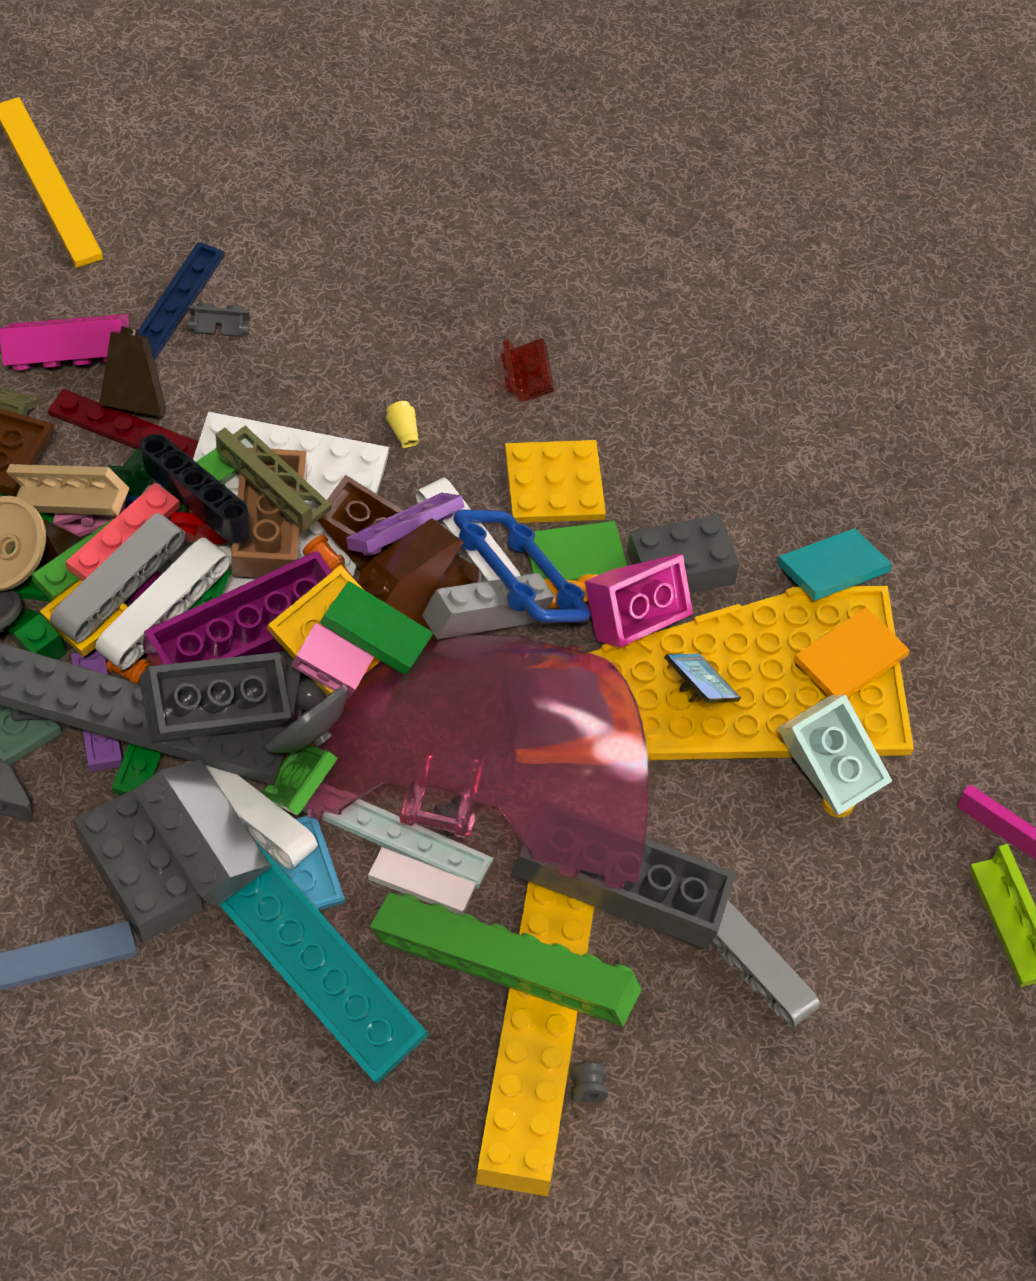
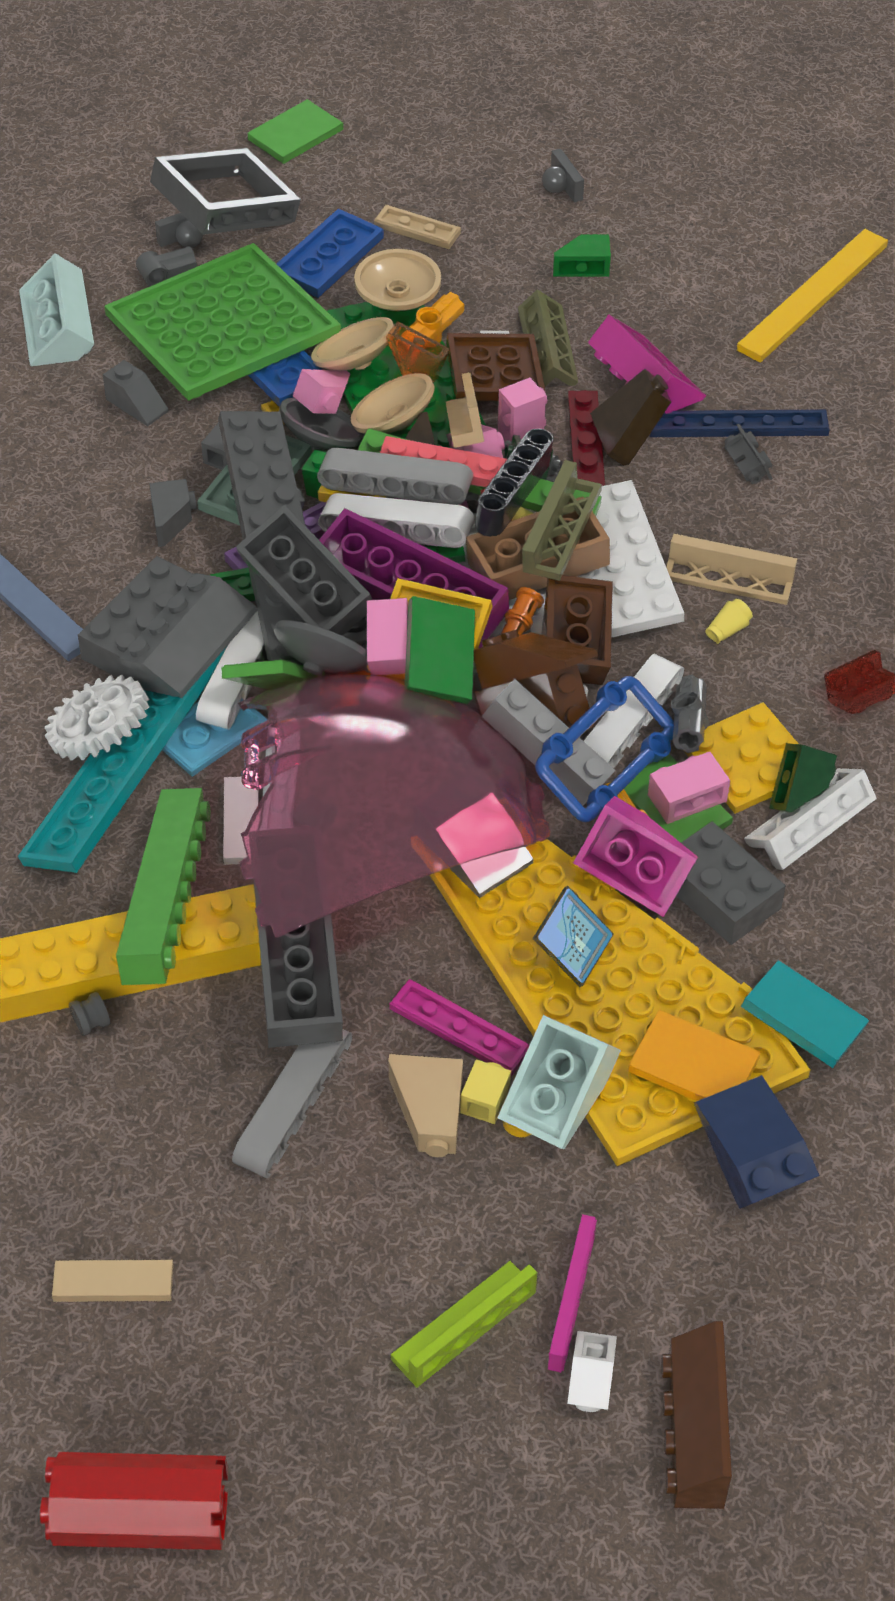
camera: 70 degrees right, 5 degrees down
medium lavender plate [346,492,464,556] -> none
none -> white gear [45,675,149,761]
none -> tan tile [52,1260,174,1302]
none -> tan slope [388,1054,463,1157]
none -> dark pink tile [389,979,530,1077]
none -> light yellow brick [460,1060,511,1124]
none -> bright pink brick [498,378,547,442]
none -> bright pink brick [648,752,730,824]
none -> tan fence [666,534,797,605]
none -> dark grey piece [670,674,710,753]
none -> dark blue slope [694,1075,820,1209]
none -> white fence [744,768,877,870]
none -> dark green slope [769,743,837,812]

